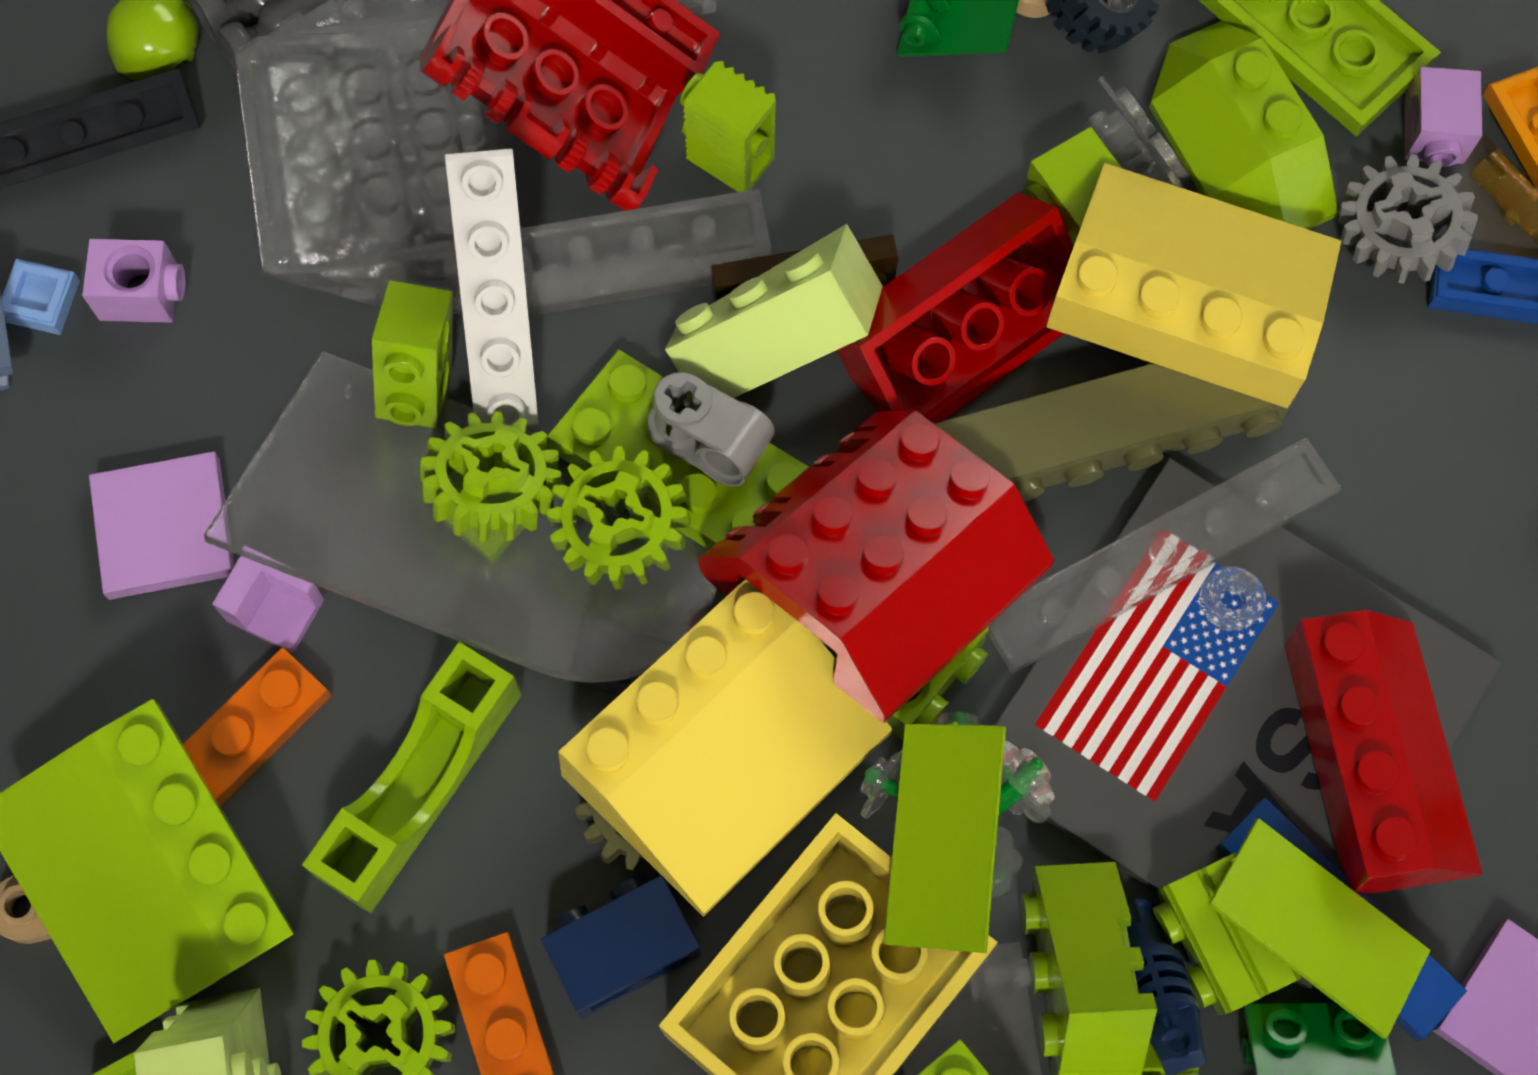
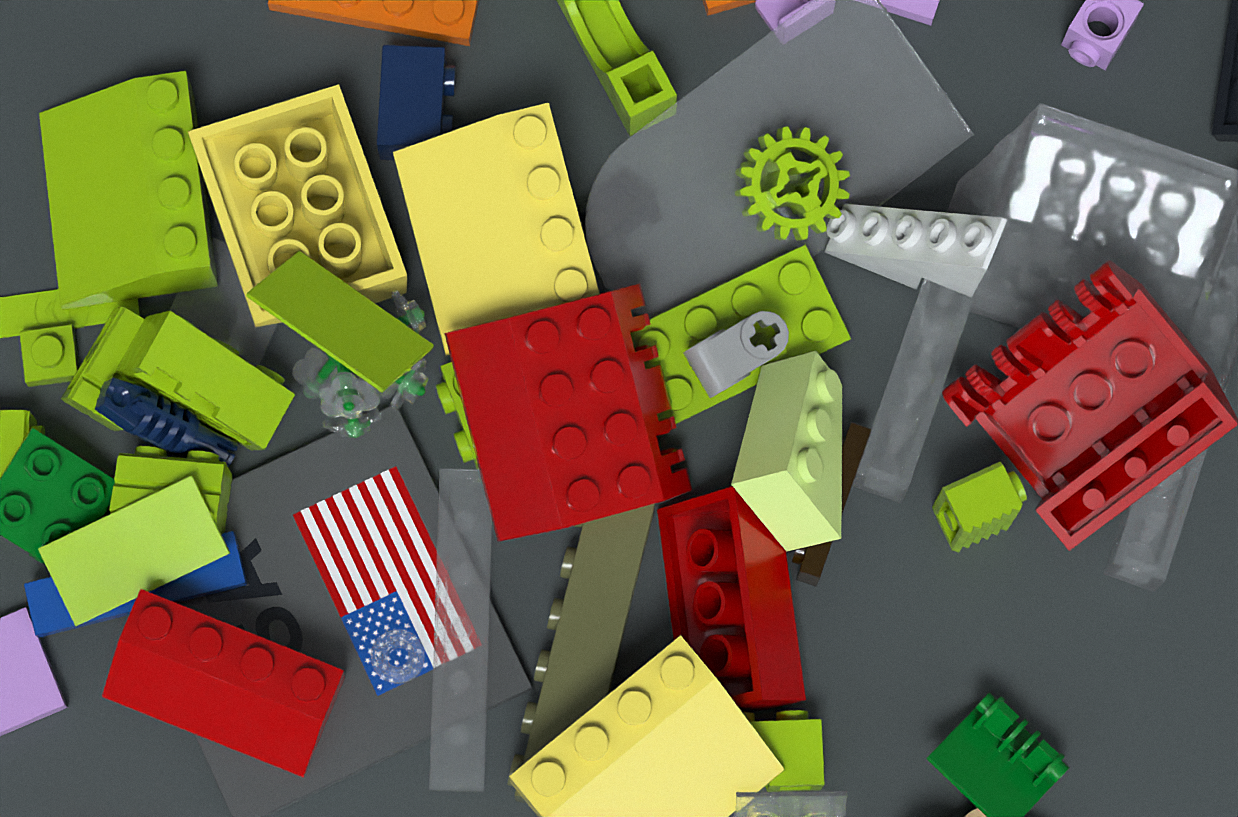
camera: 120 degrees right, 5 degrees up
lime brick [372,280,453,429] -> none
lime gear [546,446,691,589] -> none

